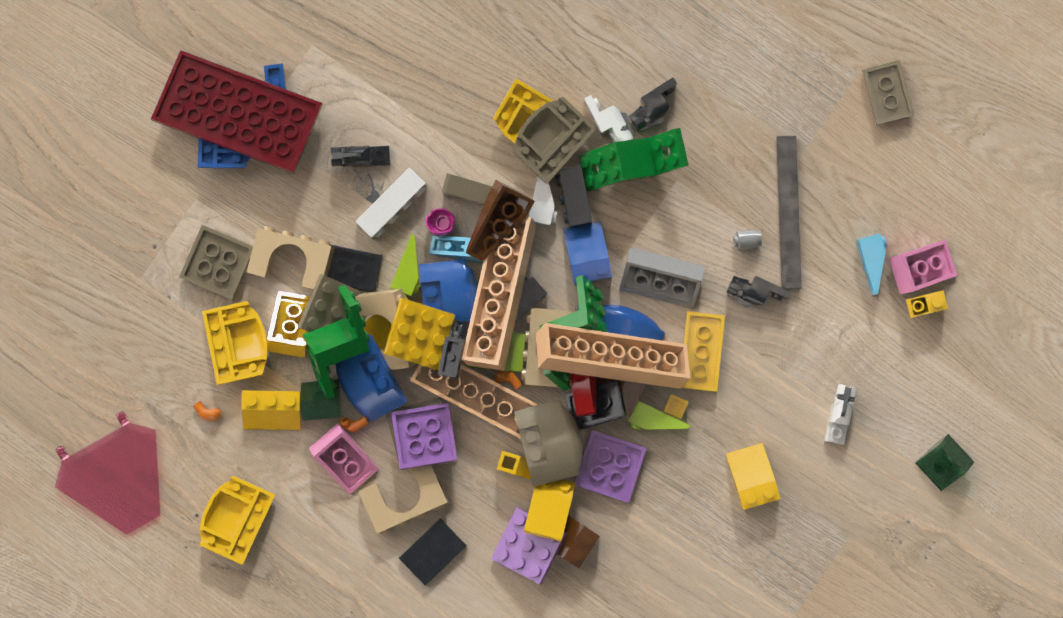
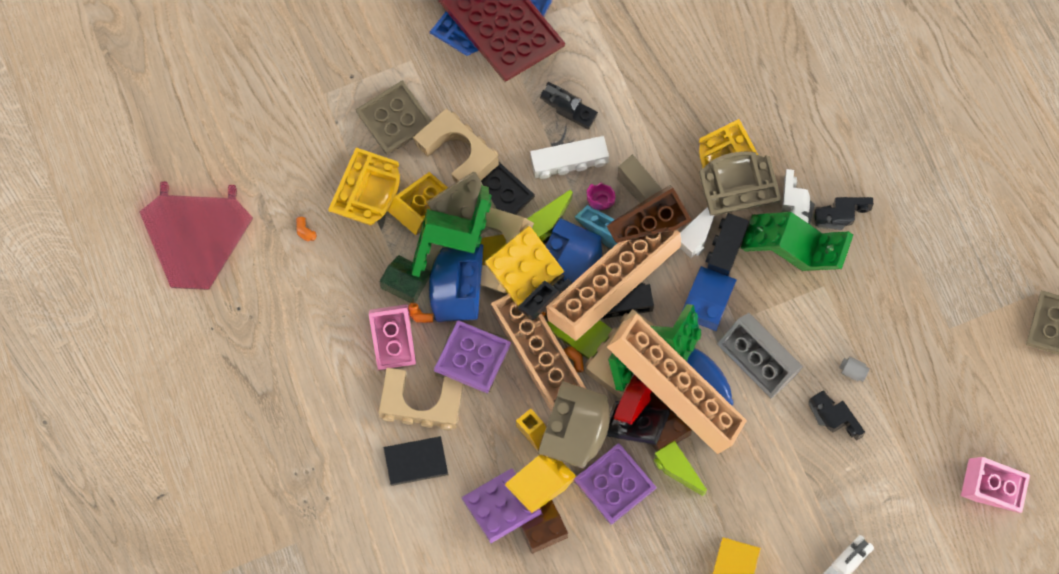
camera: 35 degrees right, 15 degrees down
yellow slope [200,476,275,565] -> none
yellow slope [241,390,302,430] -> none
yellow plate [663,394,688,419] -> none
yellow plate [682,311,725,392] -> none
tile [776,136,802,289] -> none
medium azure slope [856,233,887,296] -> none
yellow slope [906,290,948,318] -> none

